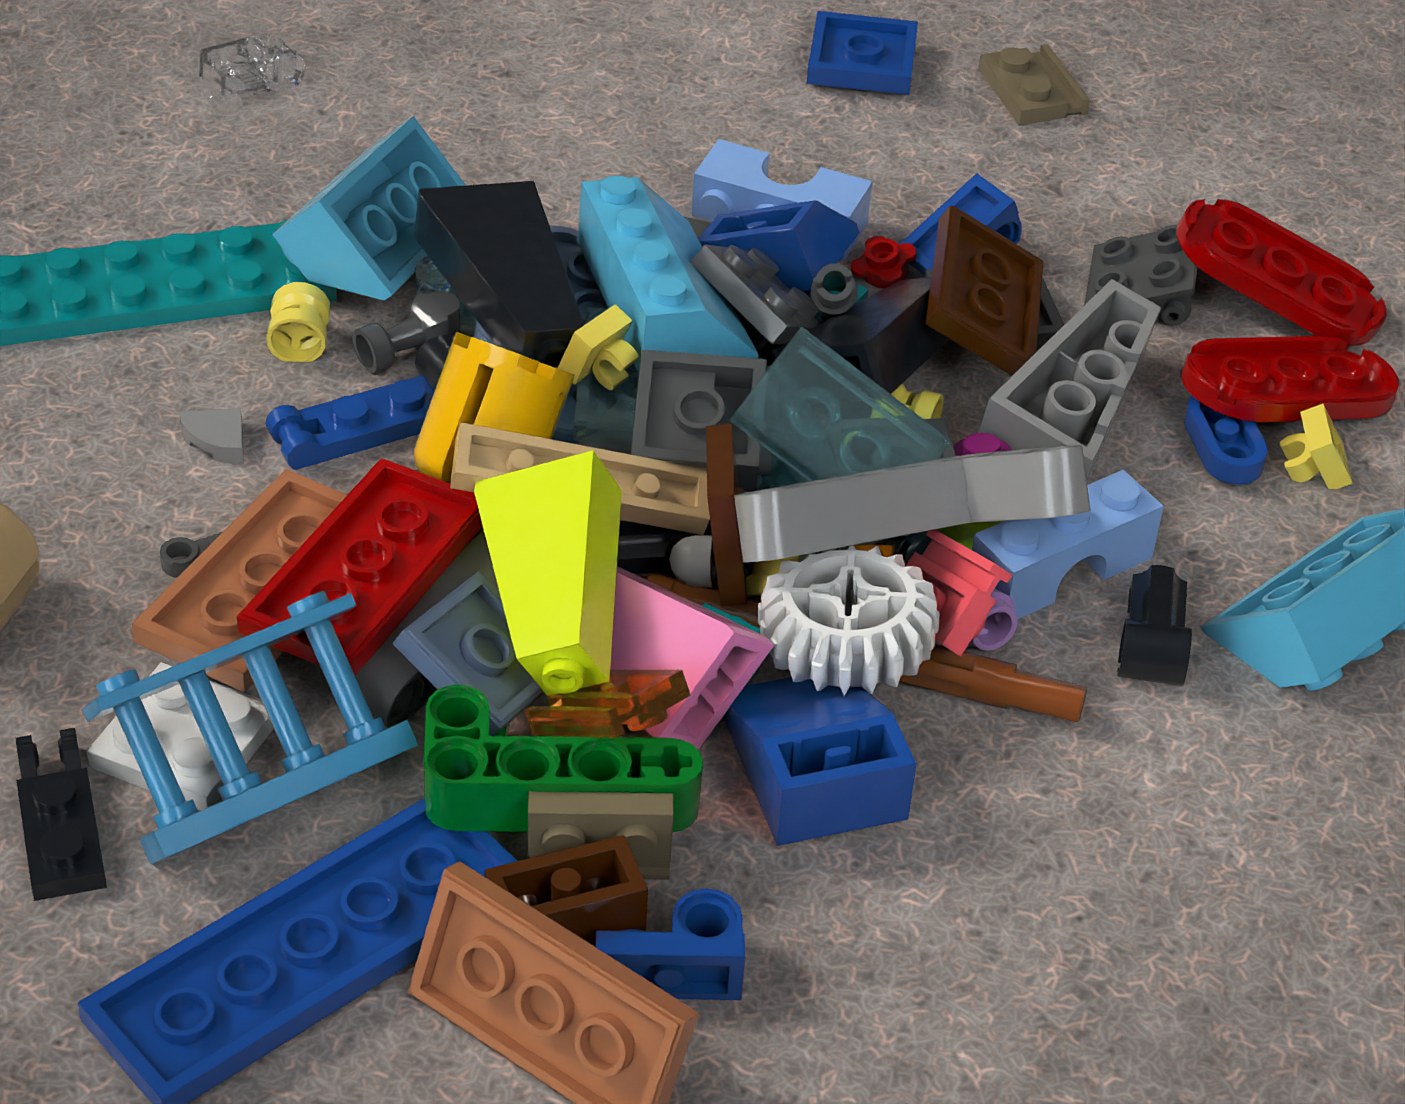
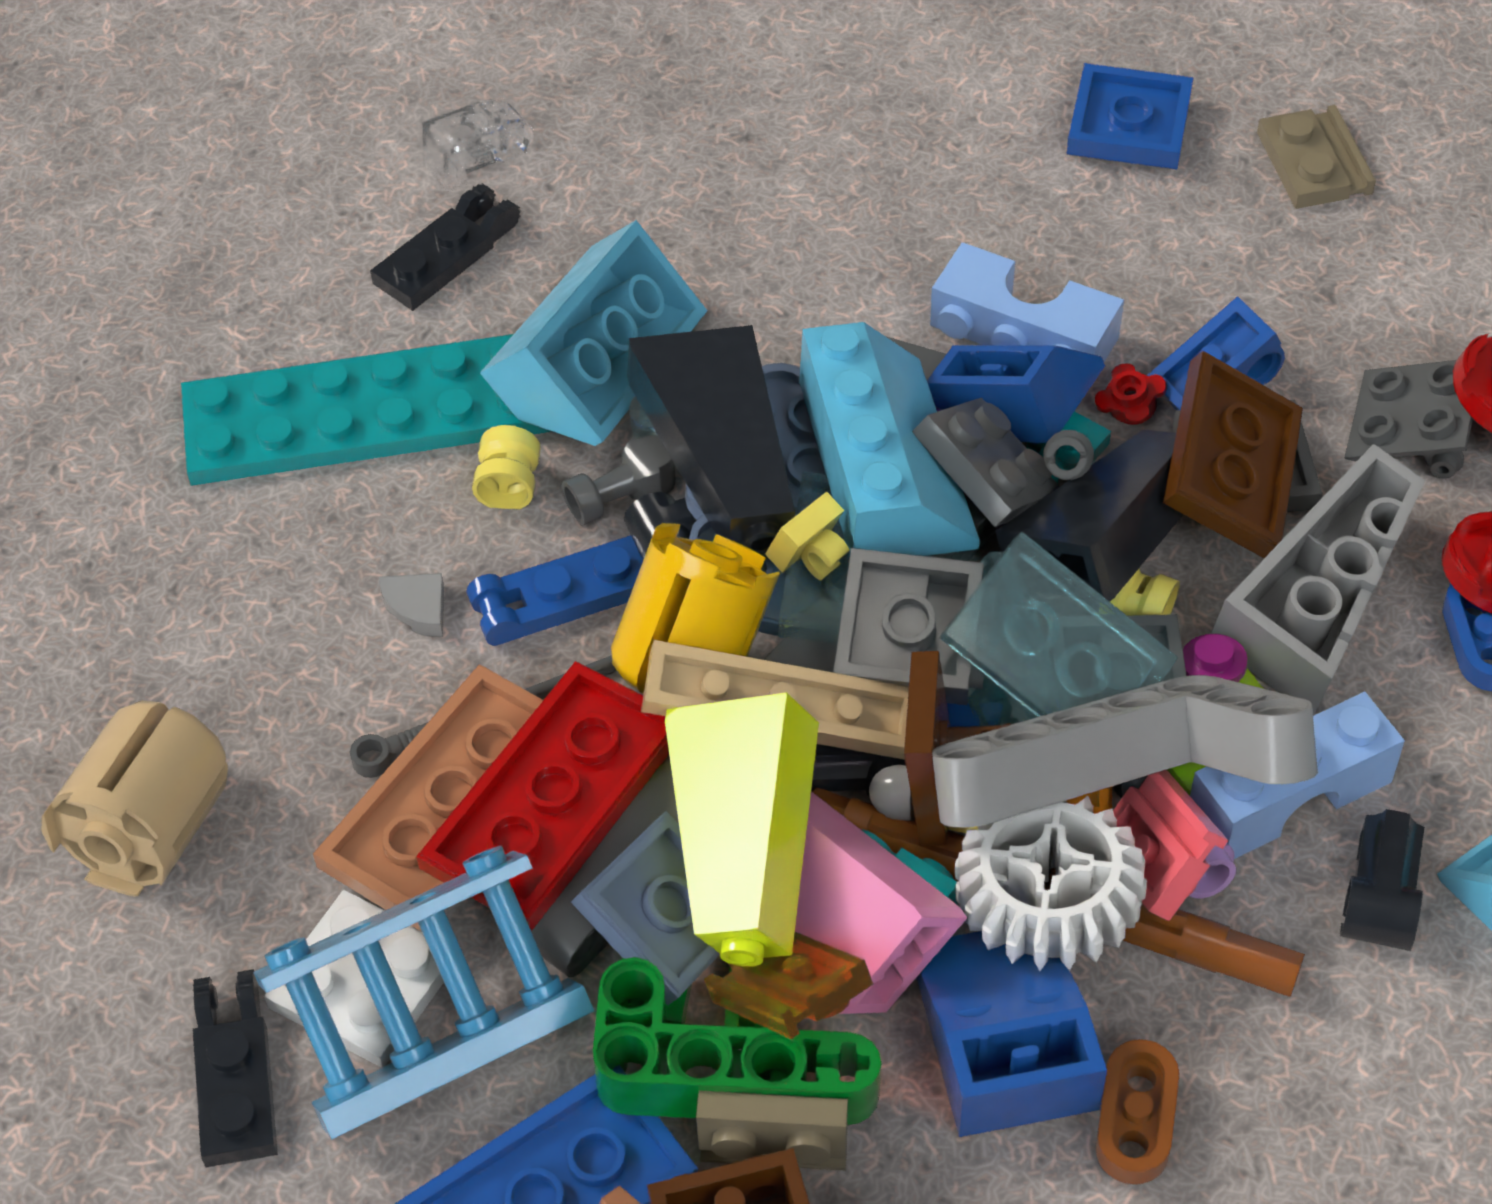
camera: 10 degrees right, 10 degrees up
none -> black hinge [370,183,521,311]
none -> dark orange plate [1096,1039,1179,1184]

